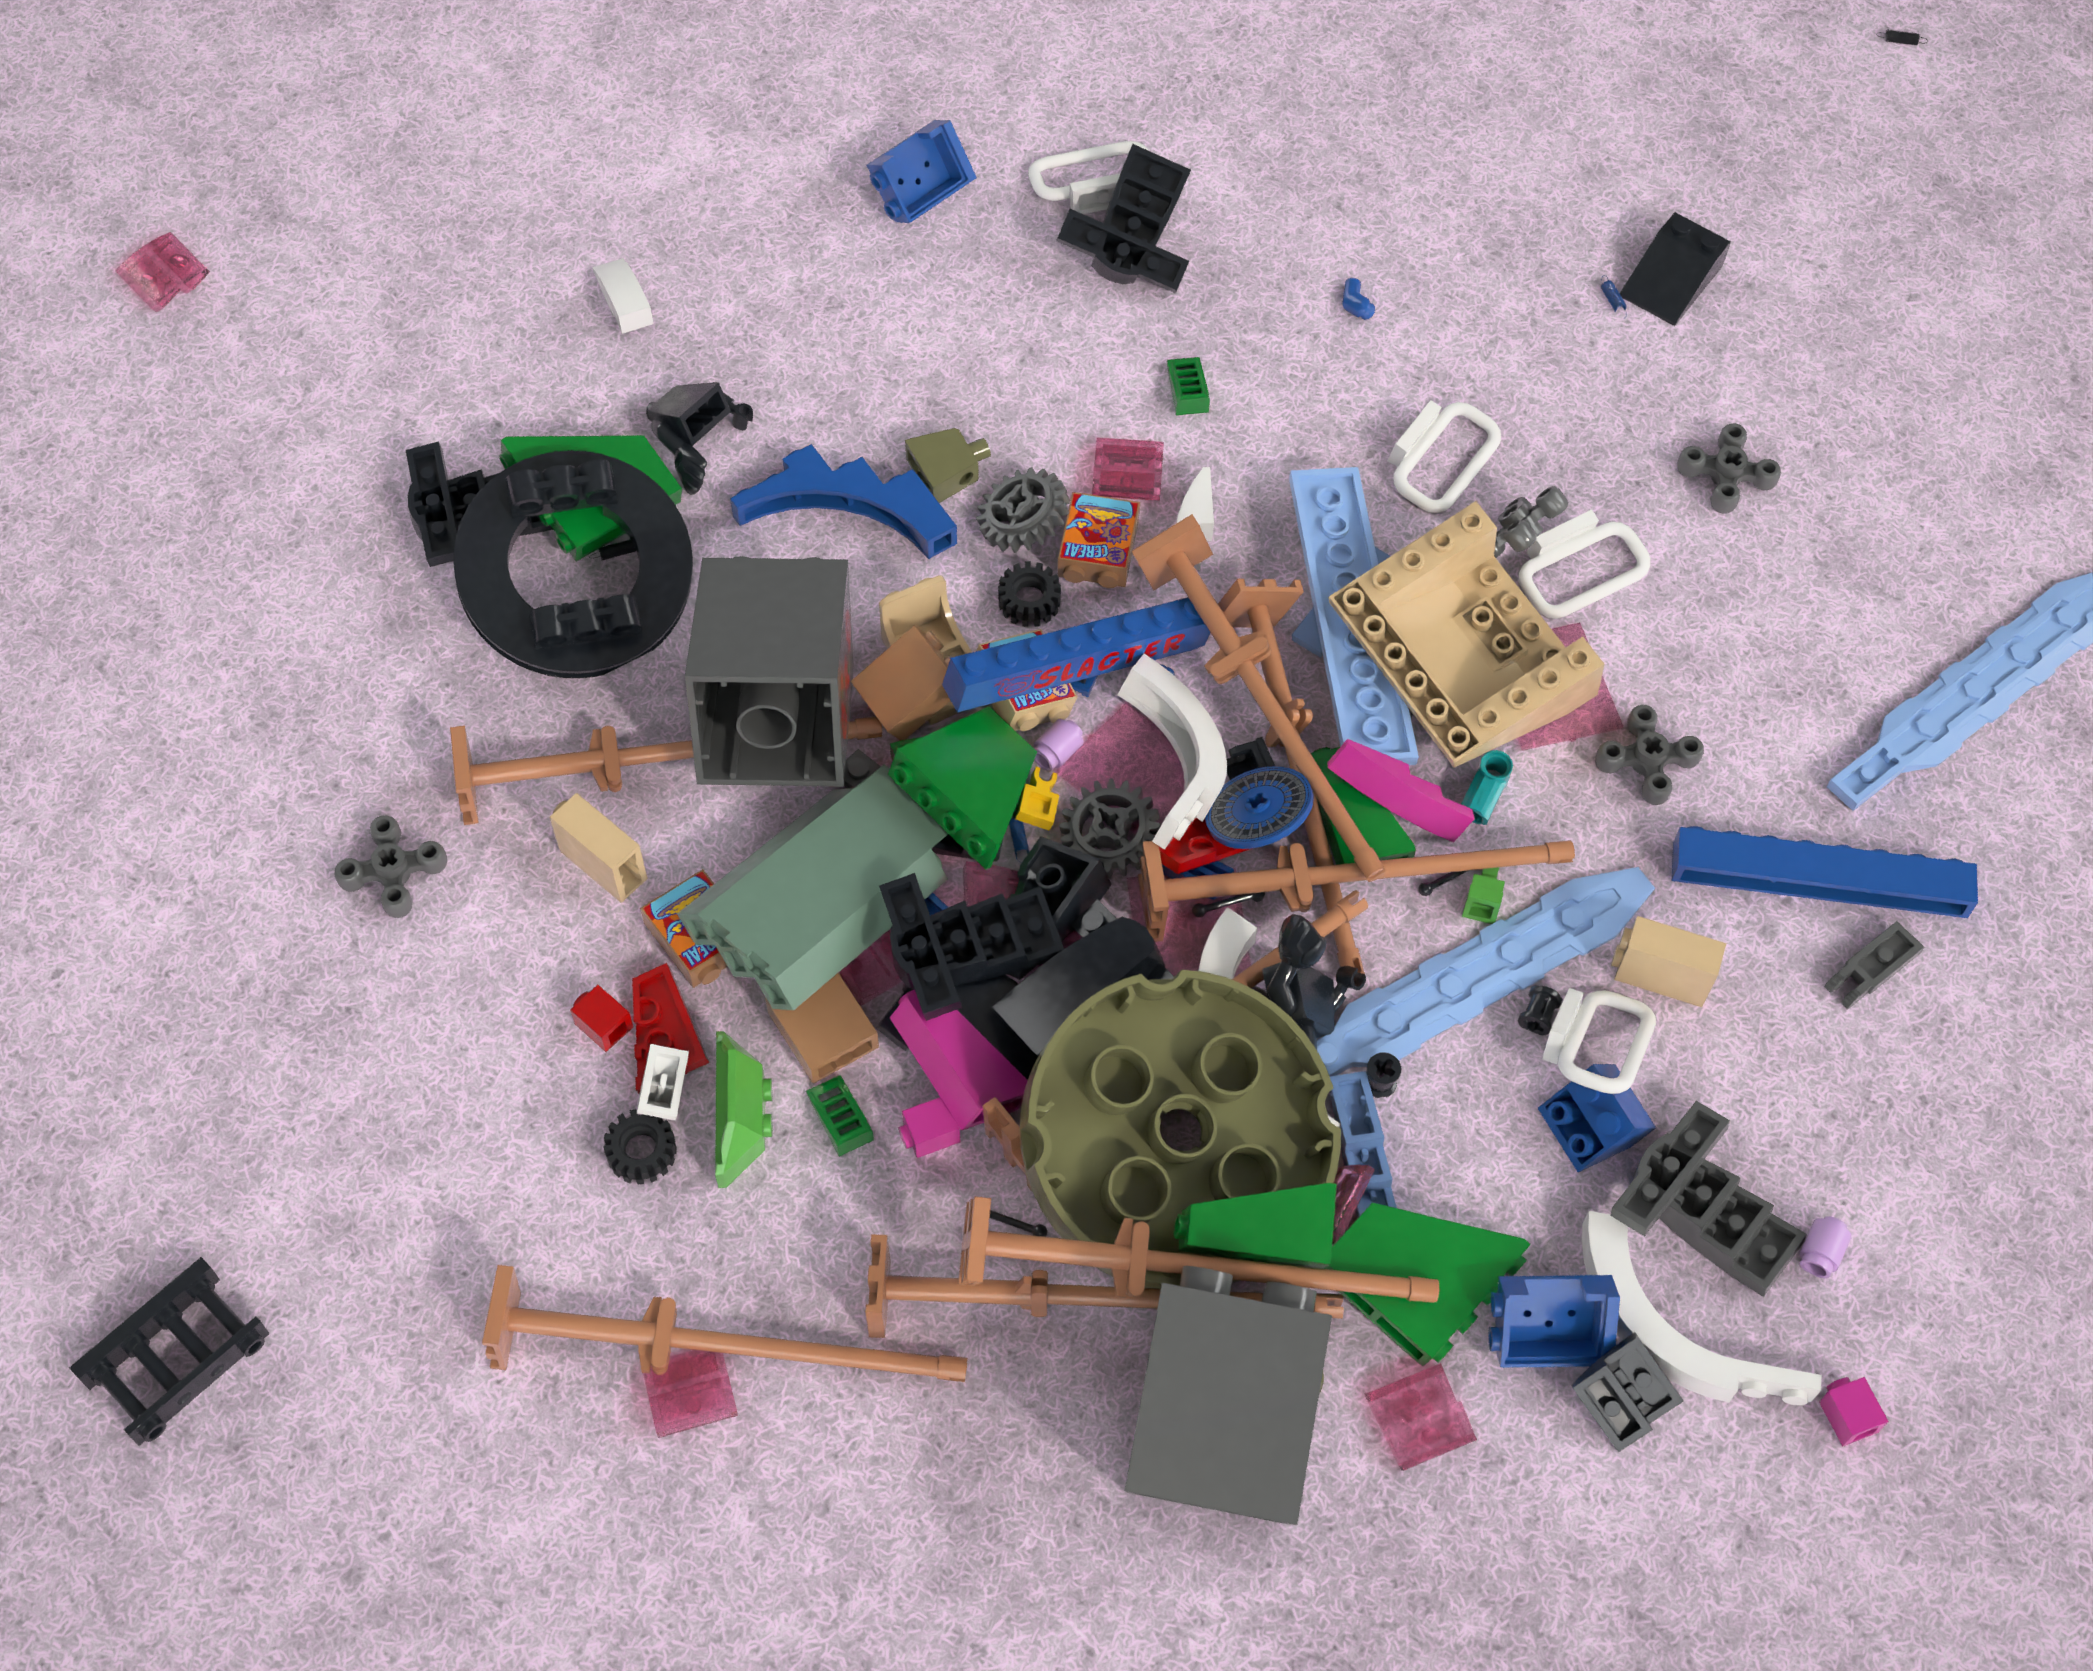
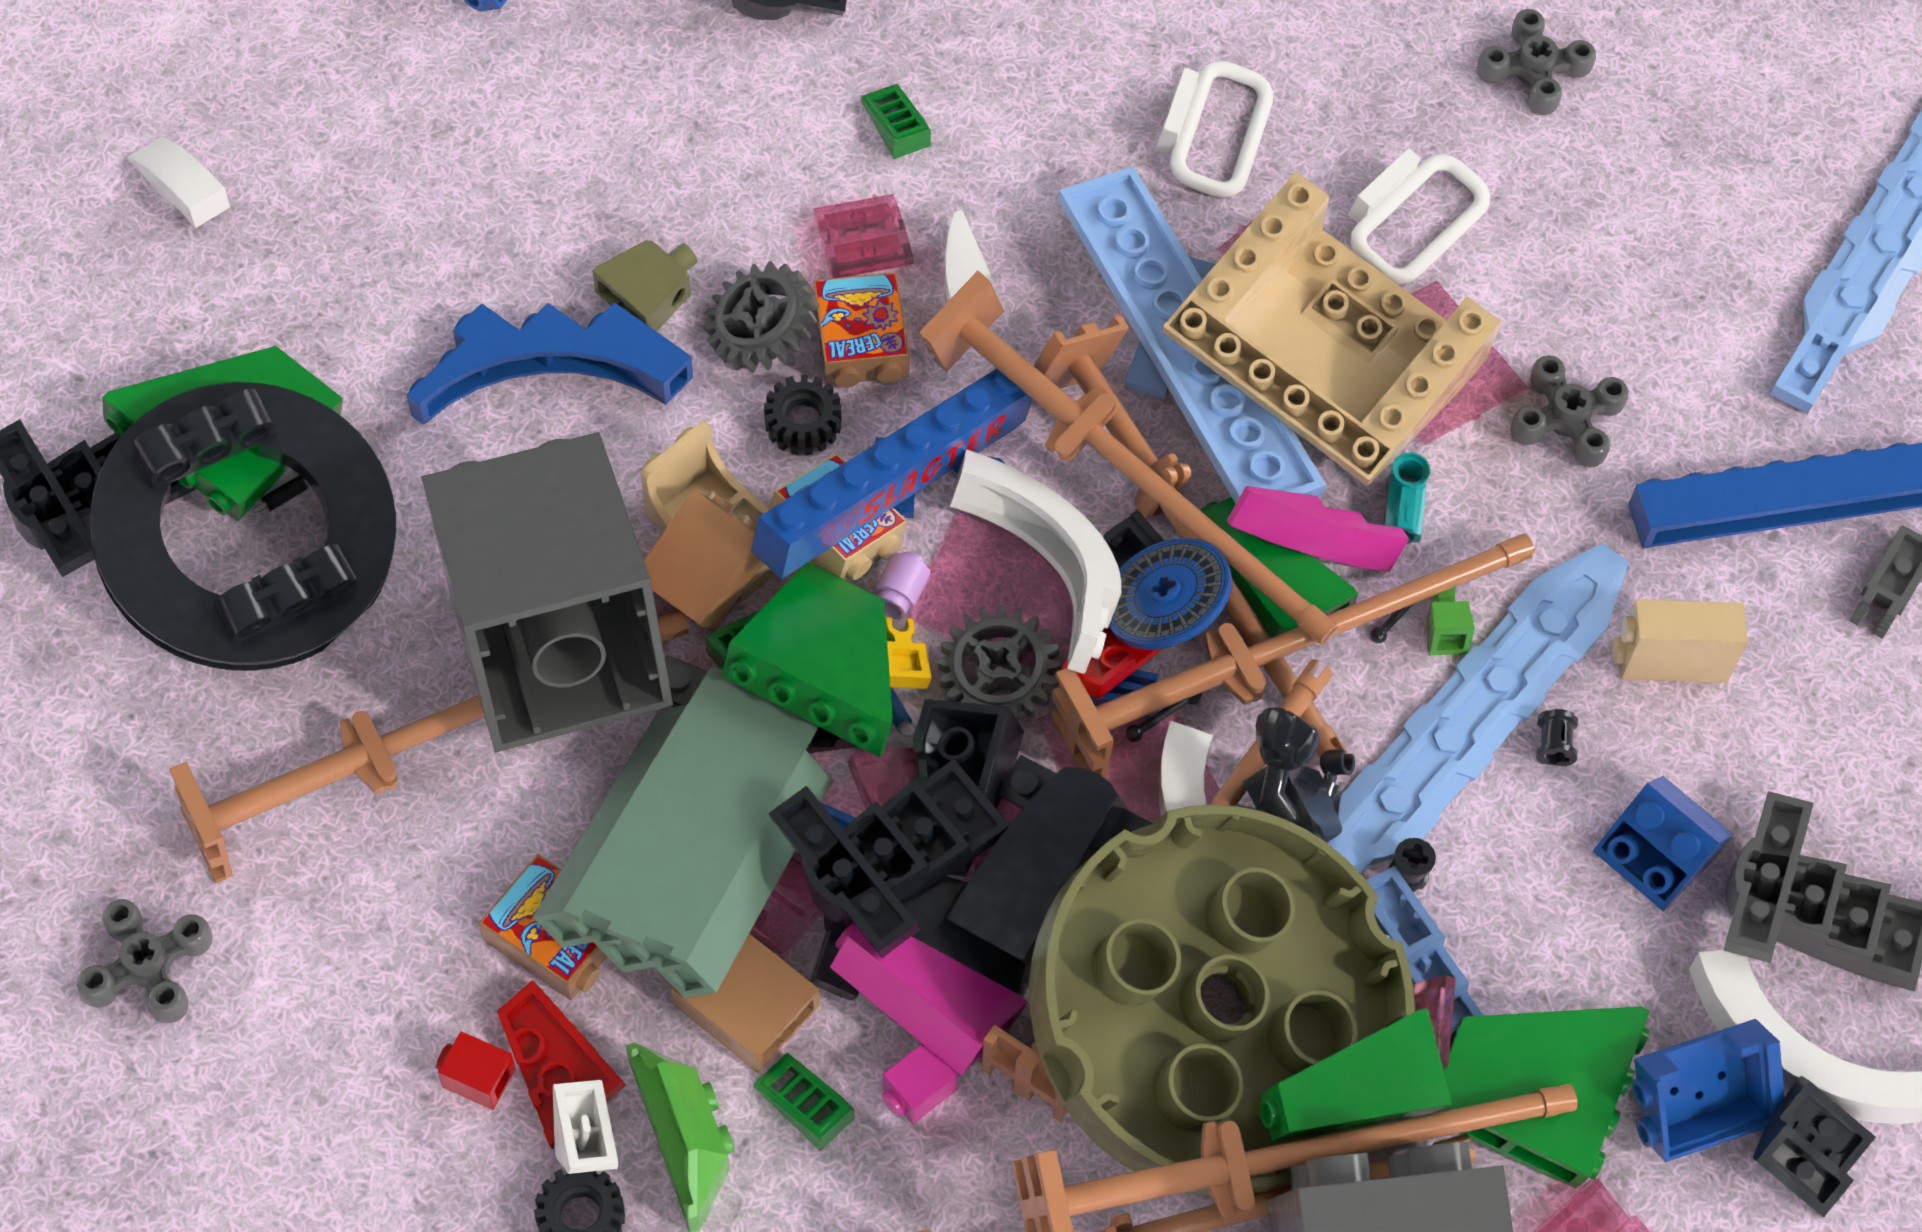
camera: 20 degrees left, 0 degrees up
tan brick [550,793,648,903] -> none
black torso [646,382,753,495] -> none
black hinge [989,1210,1048,1237] -> none
dark grey gear [1494,486,1568,558] -> none
white bar [1542,988,1656,1094] -> none

